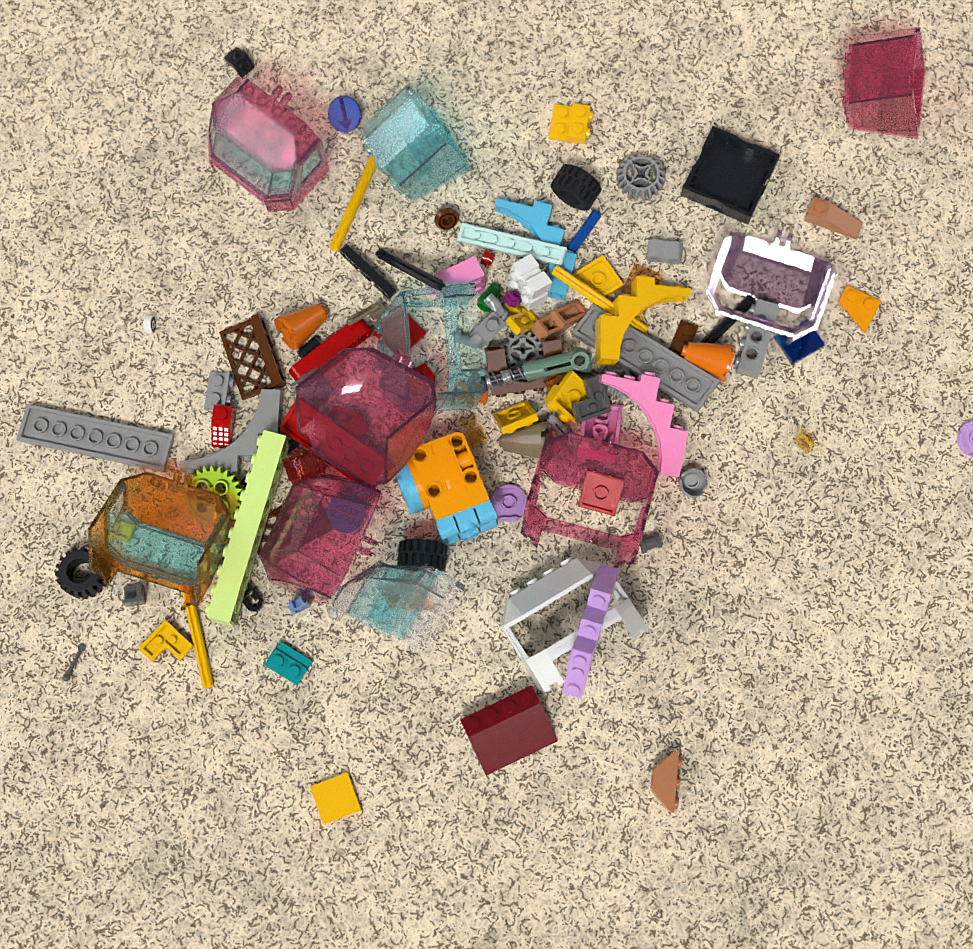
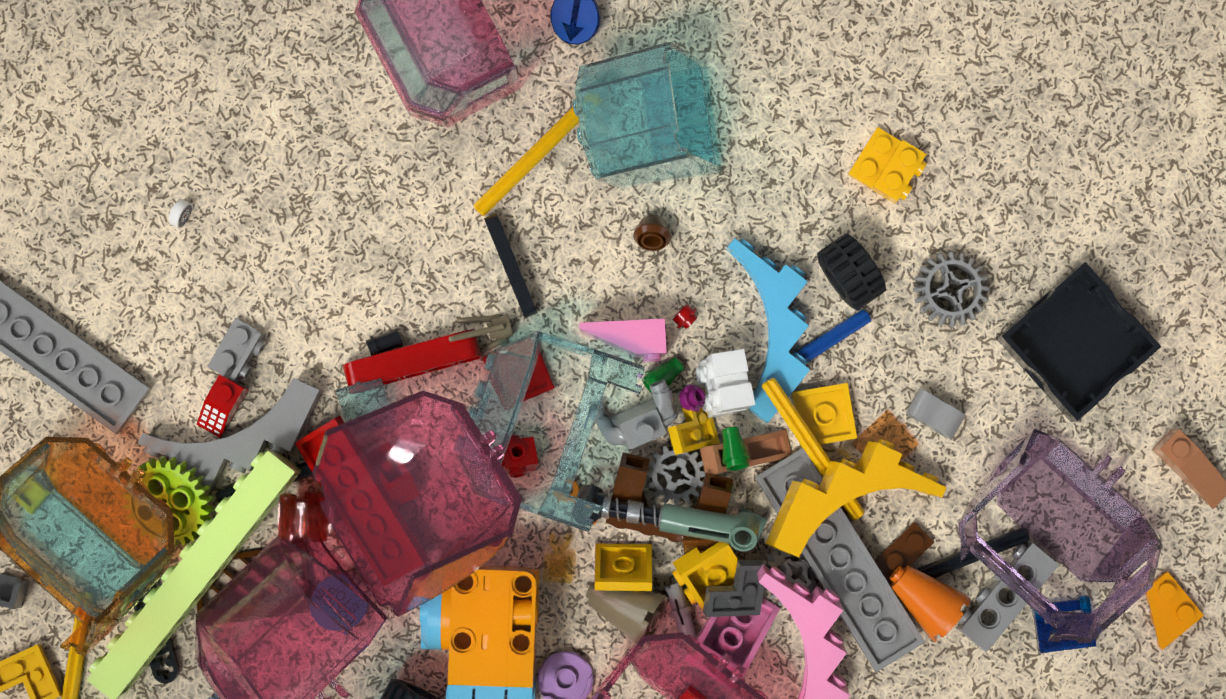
camera: 20 degrees right, 10 degrees up
reddish brown fence [219,314,286,400] -> none
orange cone [274,304,328,350] -> none
black axle [375,248,445,291] -> none
light aqua tile [457,223,568,267] -> none
none -> green cone [722,427,751,471]

